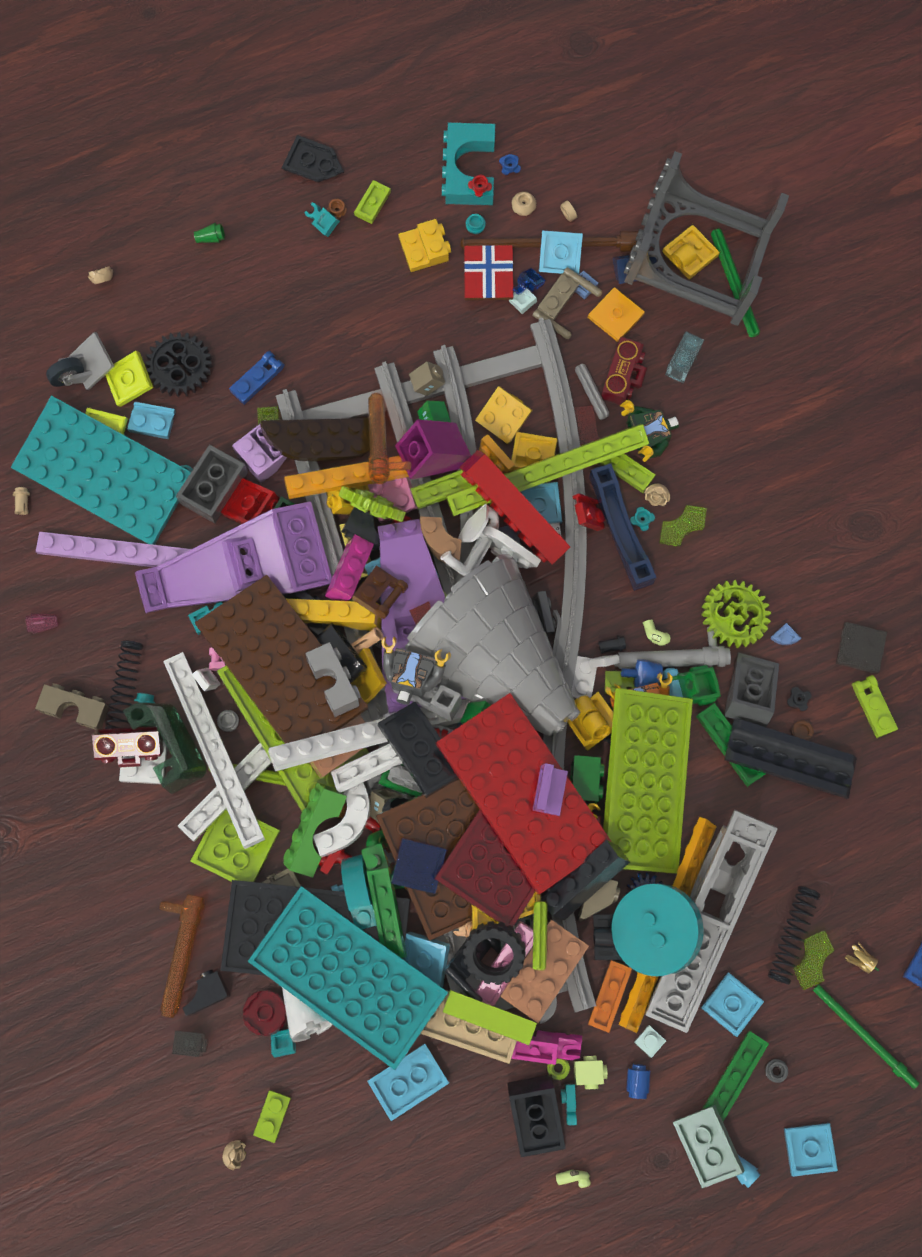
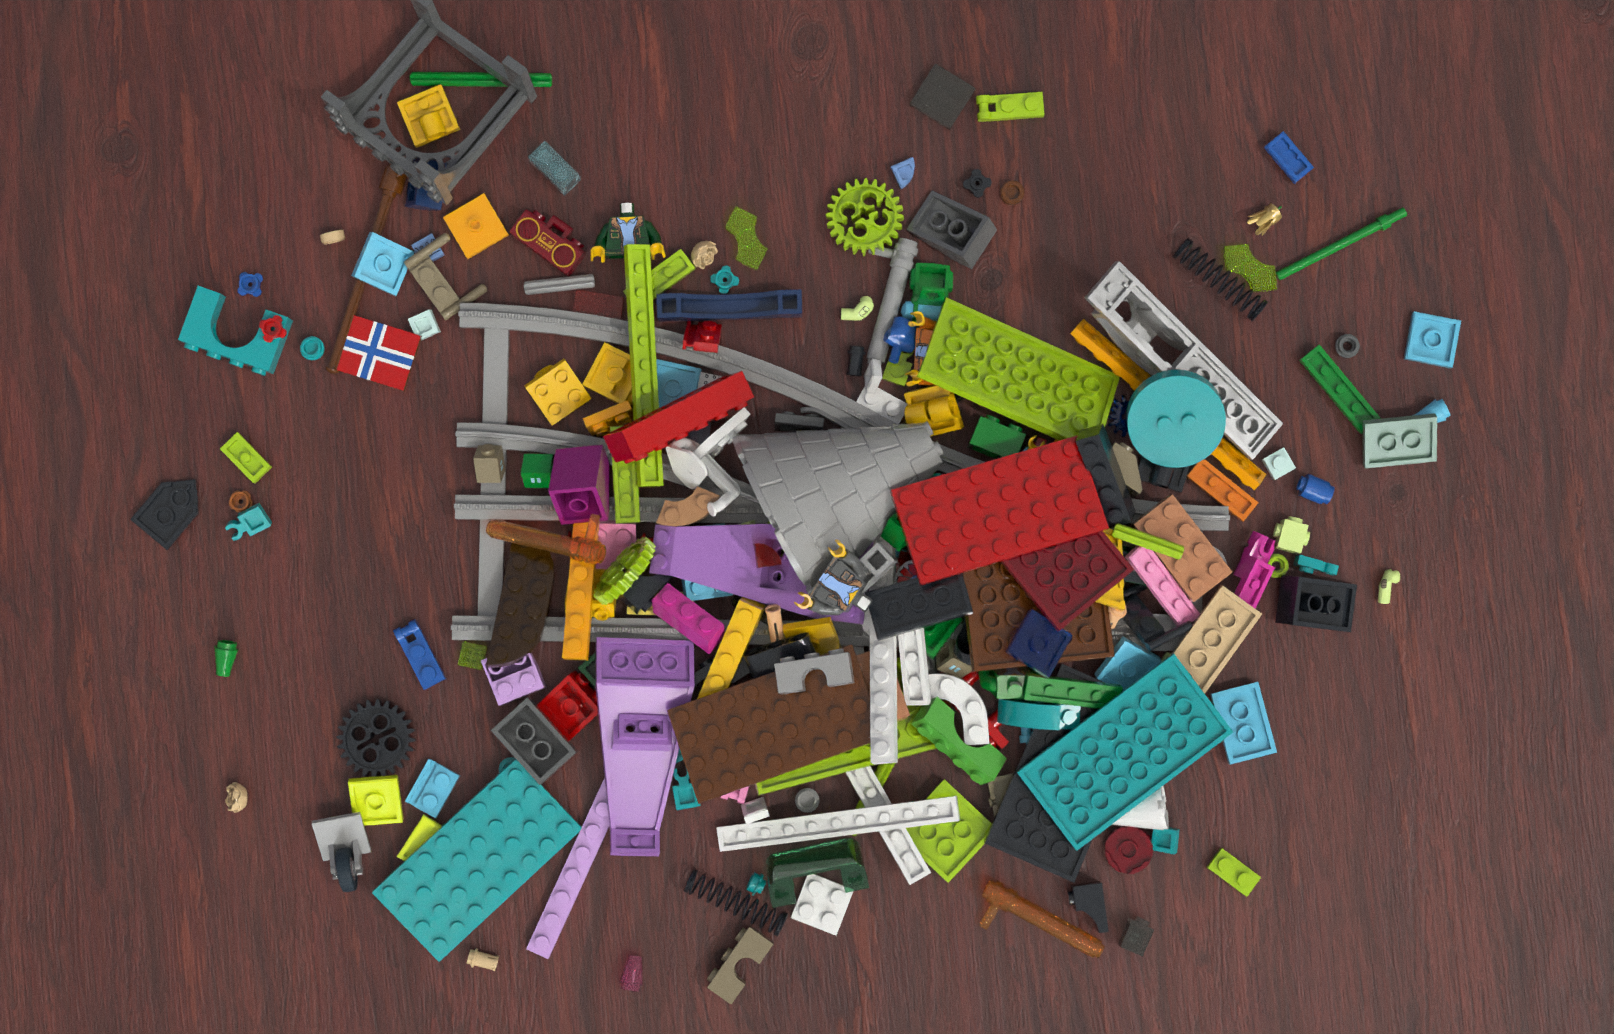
camera: 70 degrees left, 10 degrees up
piece [92,726,164,768] -> none
tan plate [223,1140,246,1170] -> none
reddish brown plate [352,565,408,619] -> none
light grey plate [388,766,422,793] -> none
yellow plate [398,219,451,272] -> none
lime tile [443,990,537,1045] -> none
black tyre [463,921,526,985] -> none
tan plate [512,192,536,216] -> none
clear blue plate [513,268,546,295] -> none
medium lavender panel [532,763,568,816] -> none
green plate [696,703,766,787] -> none
medium azure tile [701,972,764,1037] -> none
black plate [724,719,857,799] -> none

